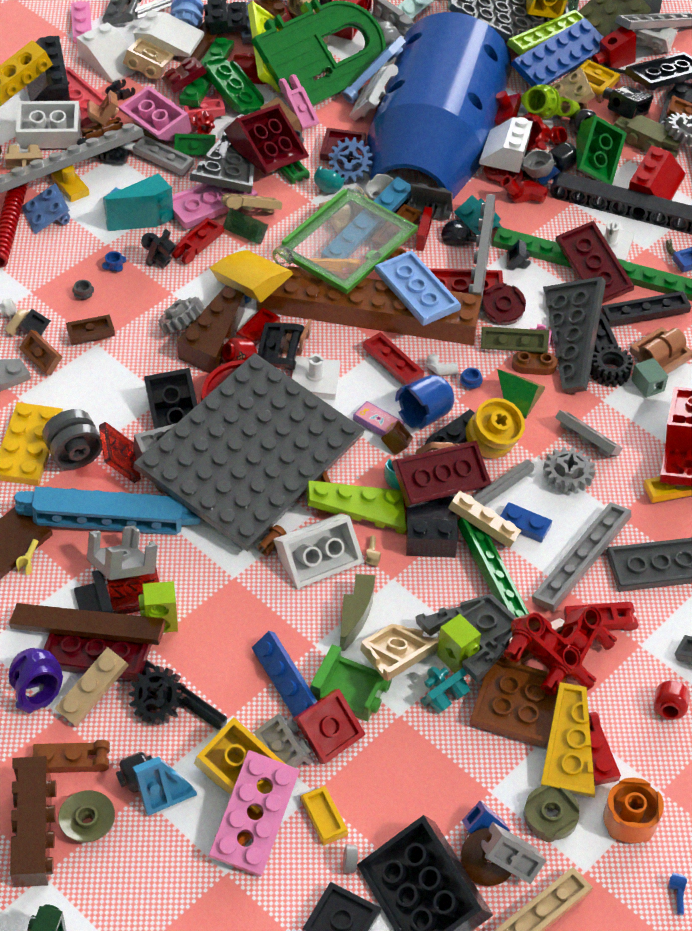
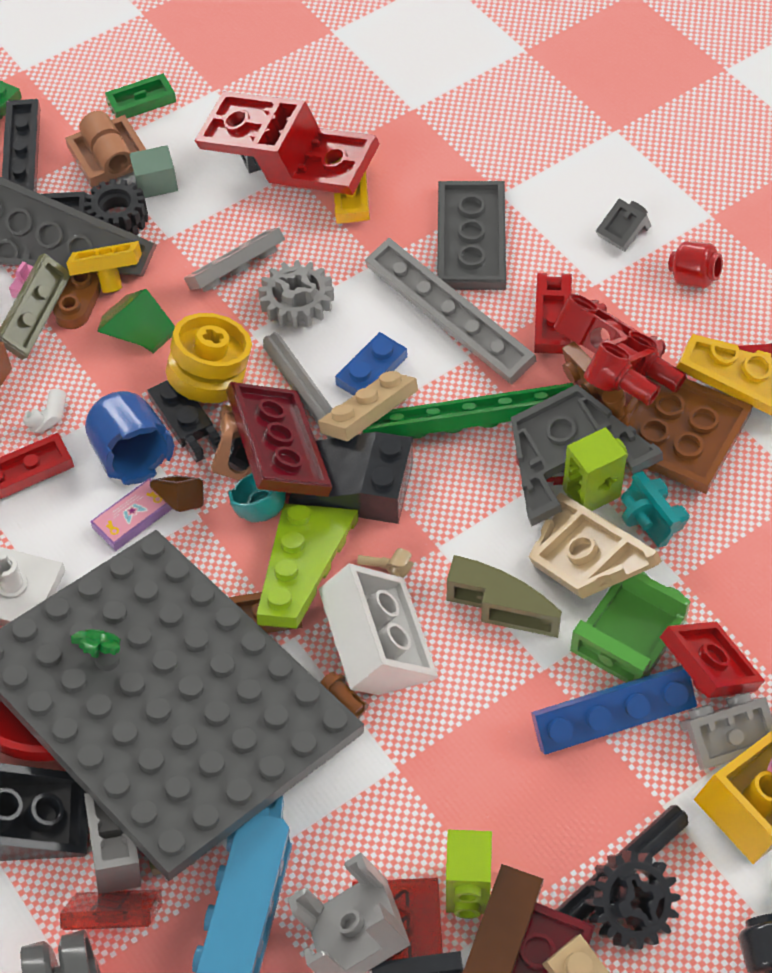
camera: 75 degrees left, 5 degrees up
blue plate [460,368,483,389] -> none
none -> yellow tile [66,241,142,293]
none -> green plant [71,629,121,658]

